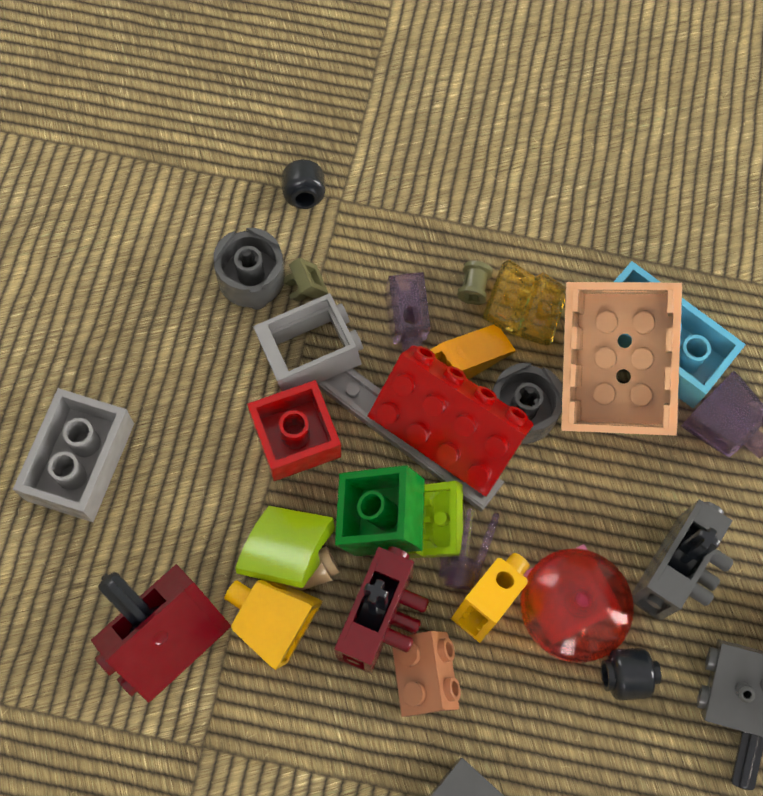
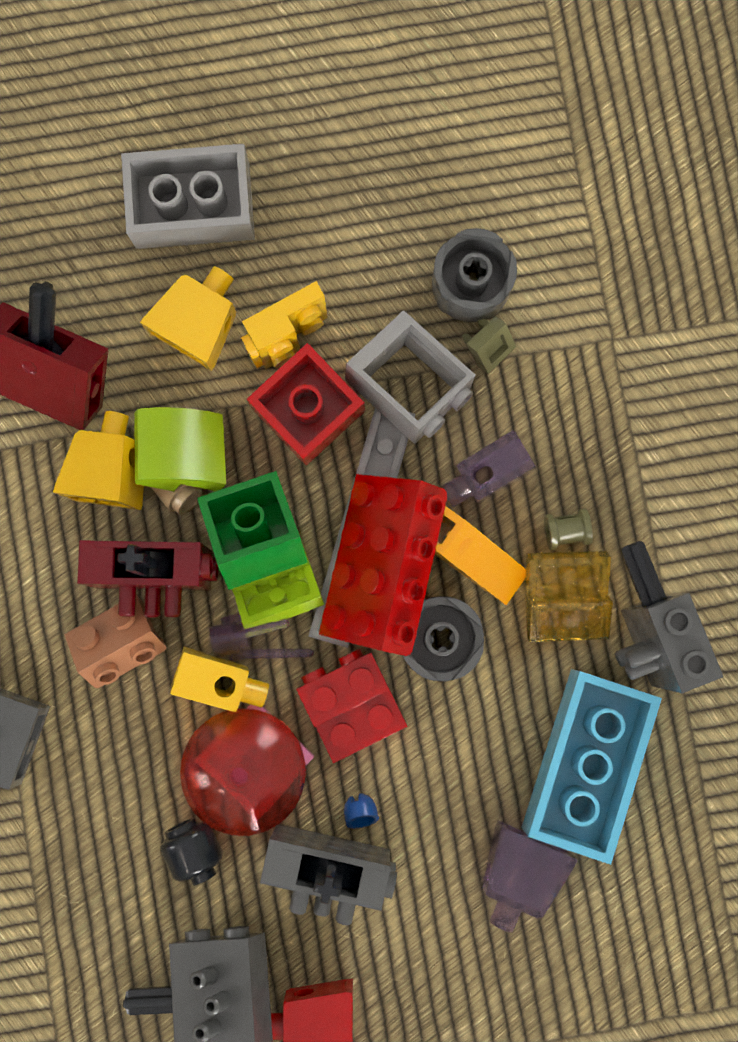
camera: 75 degrees right, 15 degrees up
black head [282,159,326,209] -> none
light nougat container [561,282,682,436] -> none
none -> yellow torso [140,266,237,371]
none -> yellow plate [241,281,328,369]
none -> red plate [296,648,408,764]
none -> blue hinge [344,793,379,829]
none -> dark grey piece [615,541,724,693]

